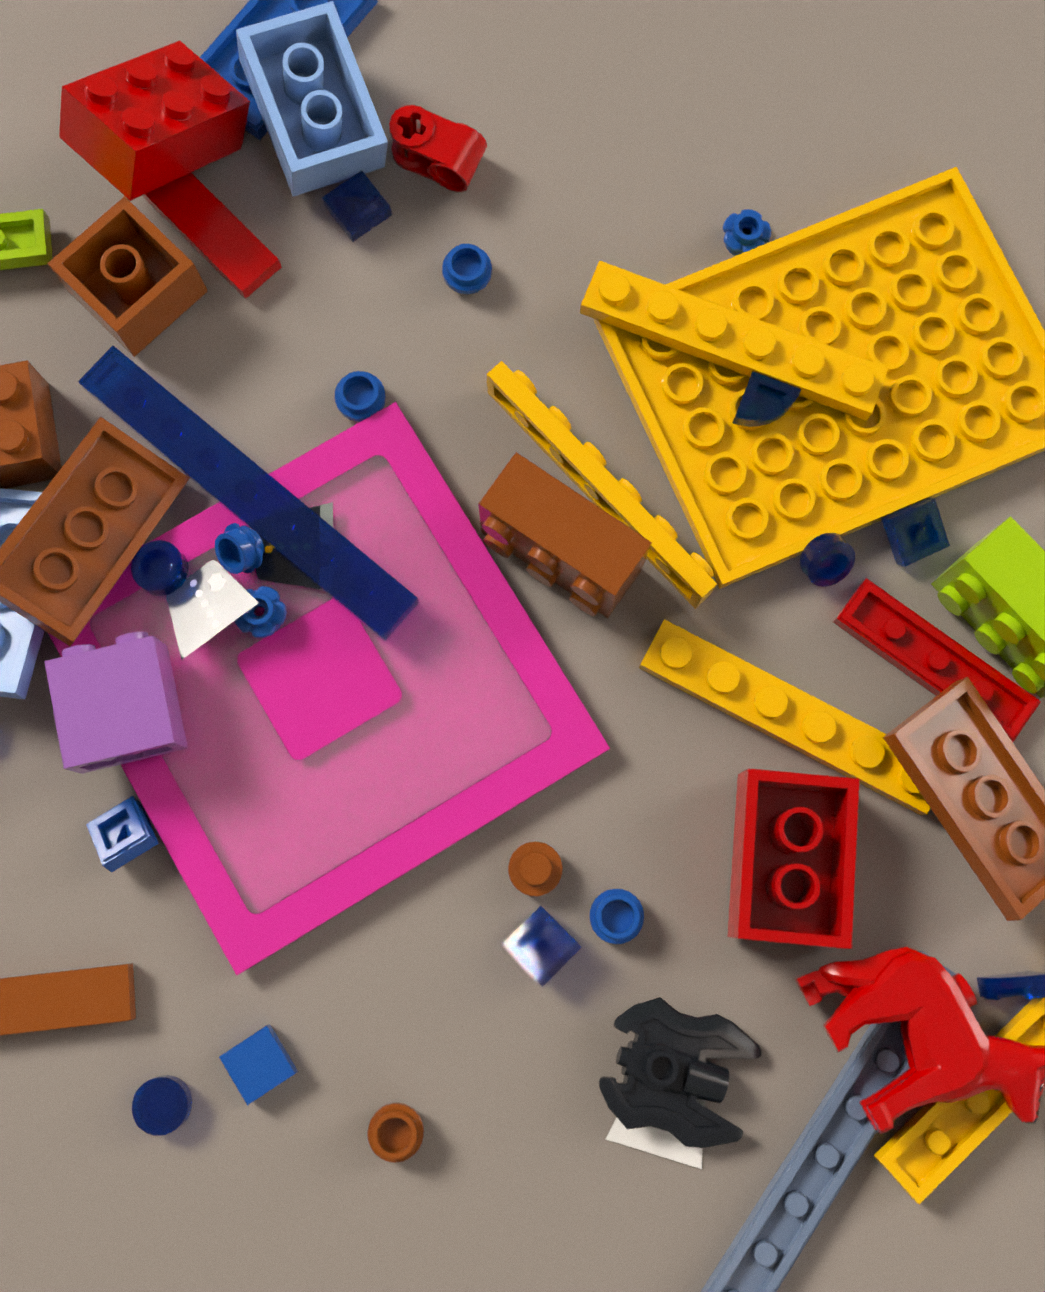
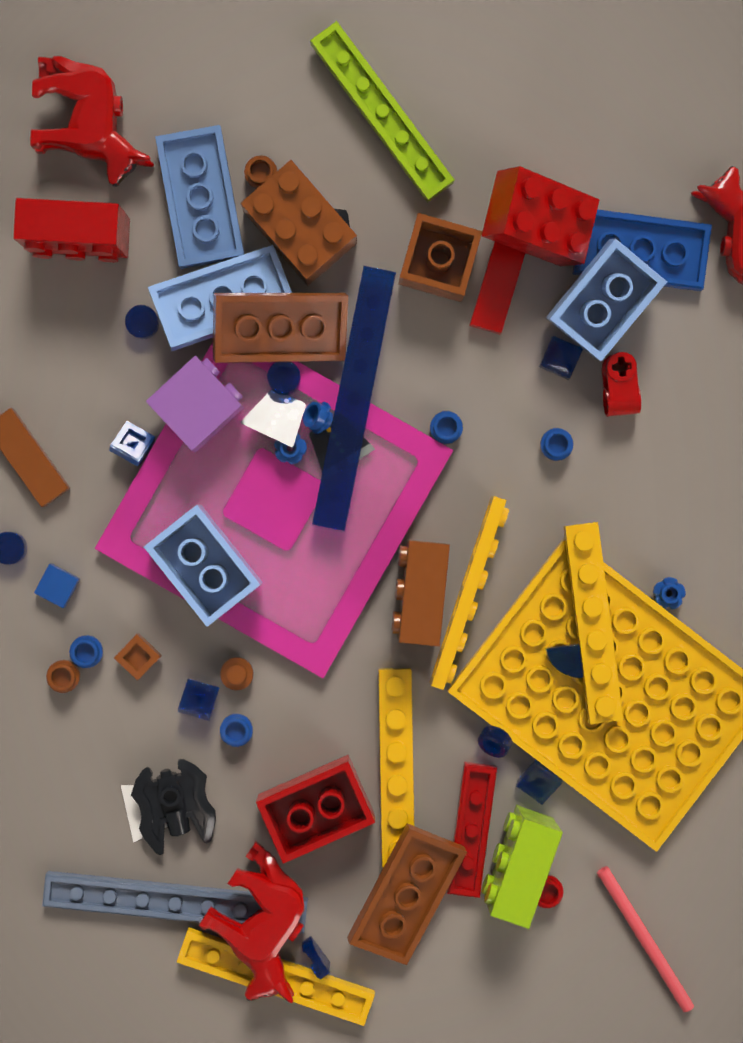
camera: 60 degrees right, 10 degrees up
none -> blue plate [69,635,103,668]
none -> dark orange plate [114,633,162,681]
none -> light blue brick [144,505,263,627]

